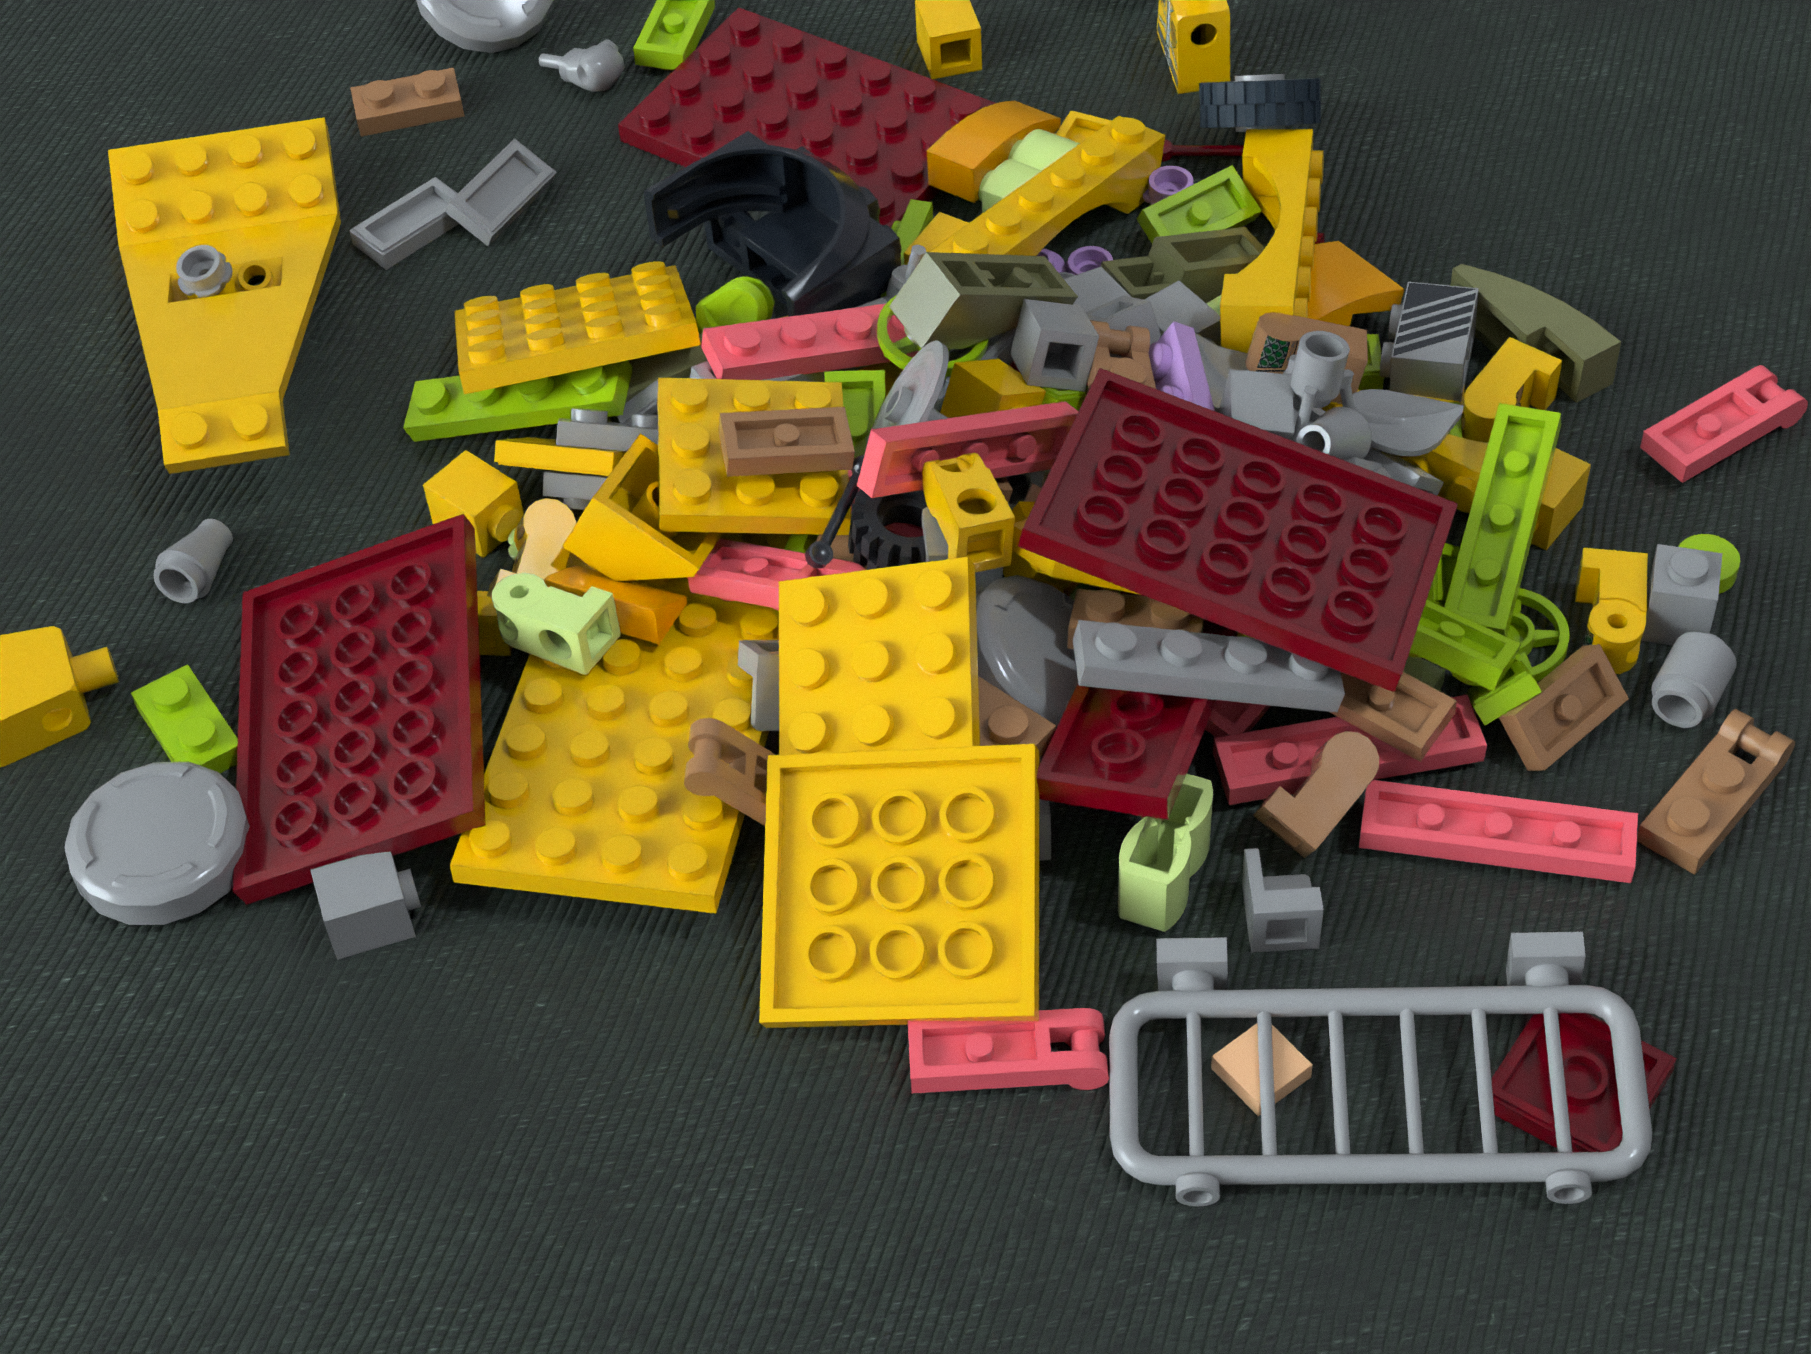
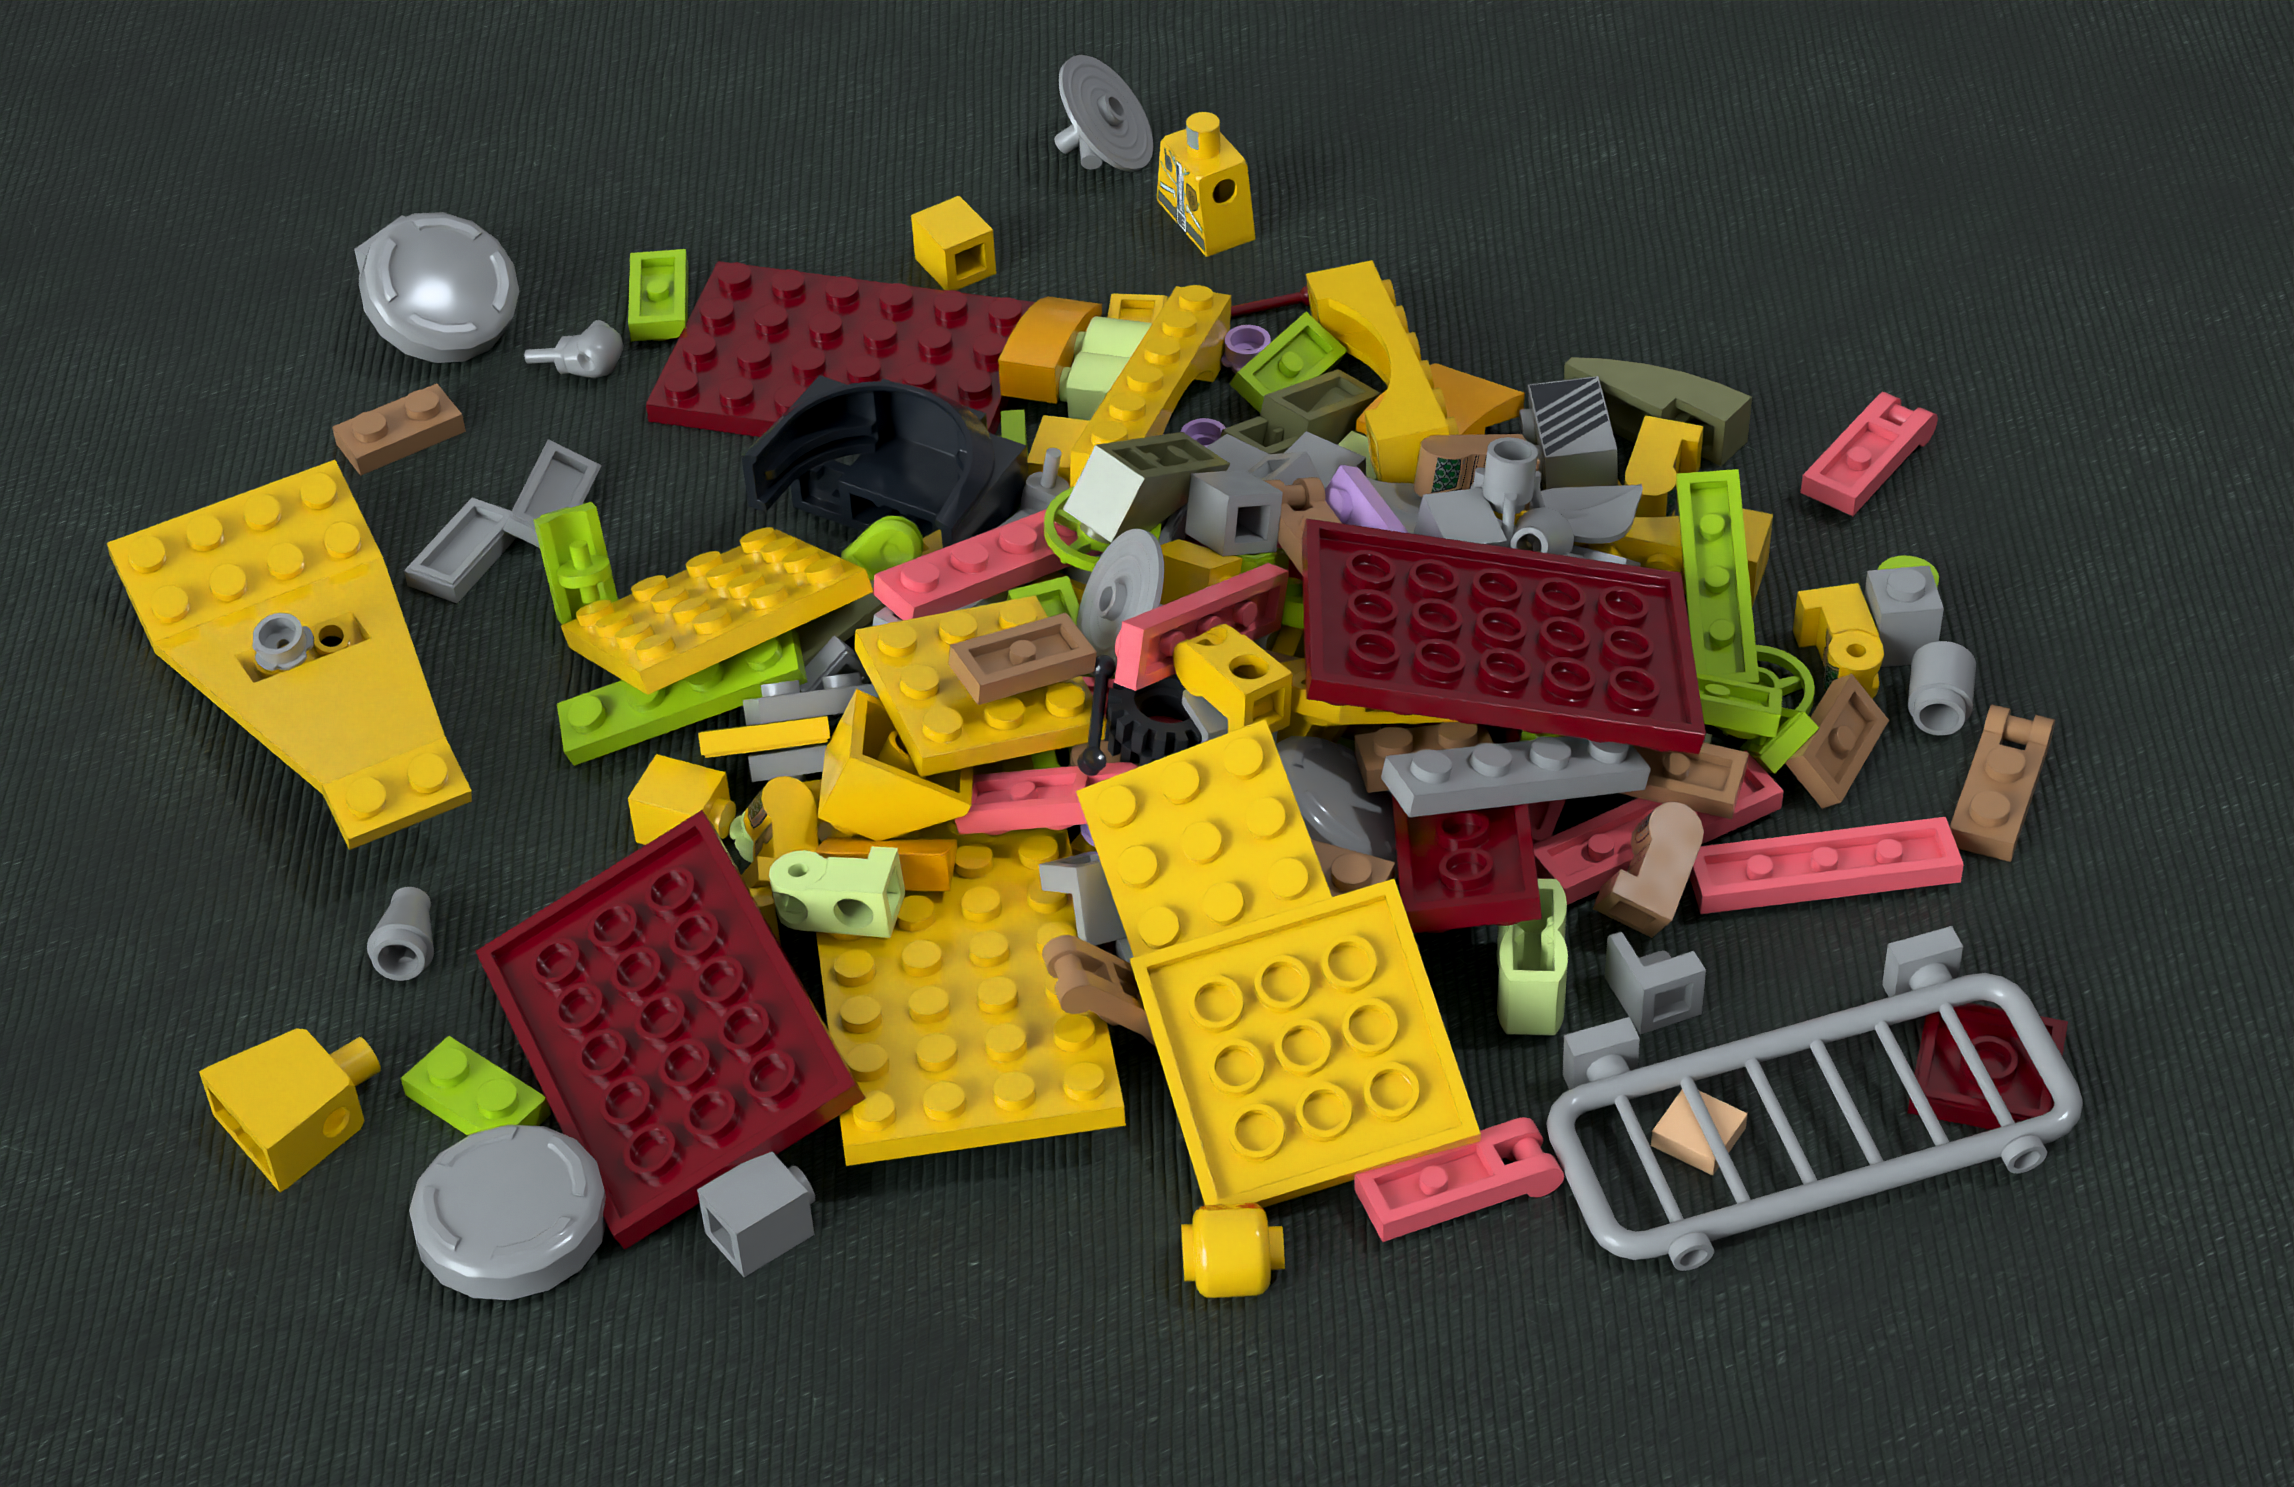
camera: 20 degrees left, 5 degrees down
black wheel [1199,74,1321,132] -> none
none -> lime hips [533,502,618,625]
none -> yellow head [1181,1203,1285,1298]

